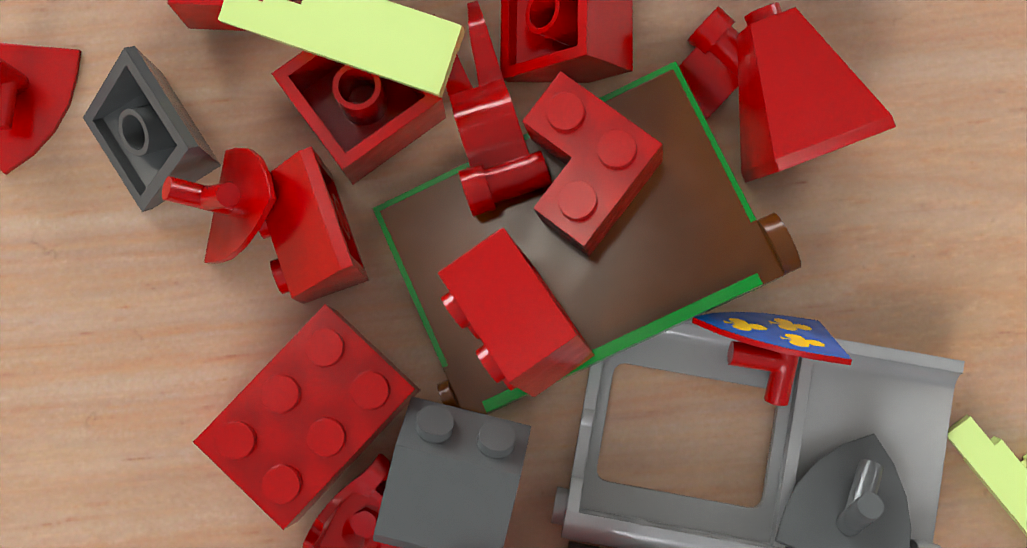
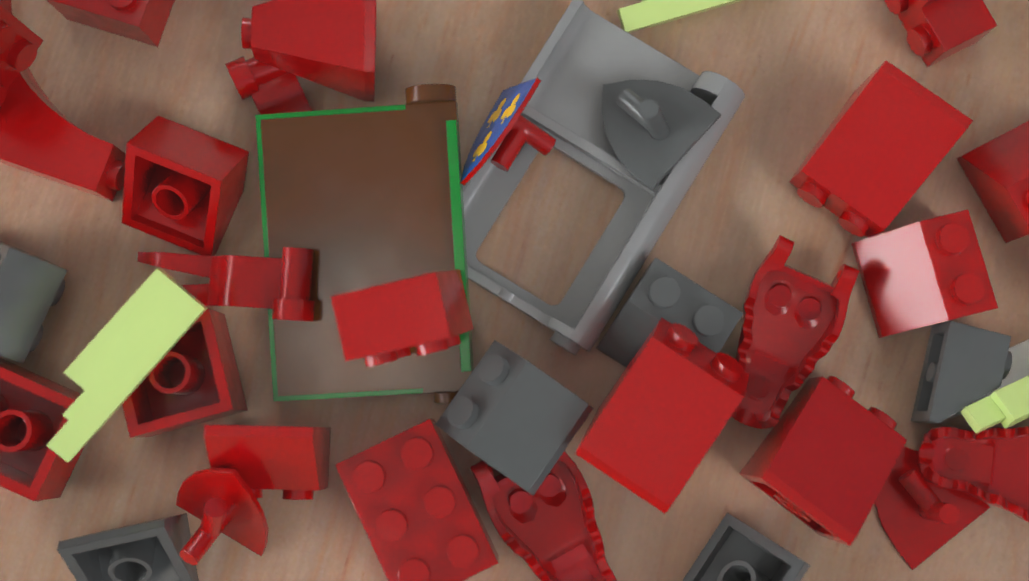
camera: 65 degrees left, 0 degrees up
red brick [522,71,663,256] -> none

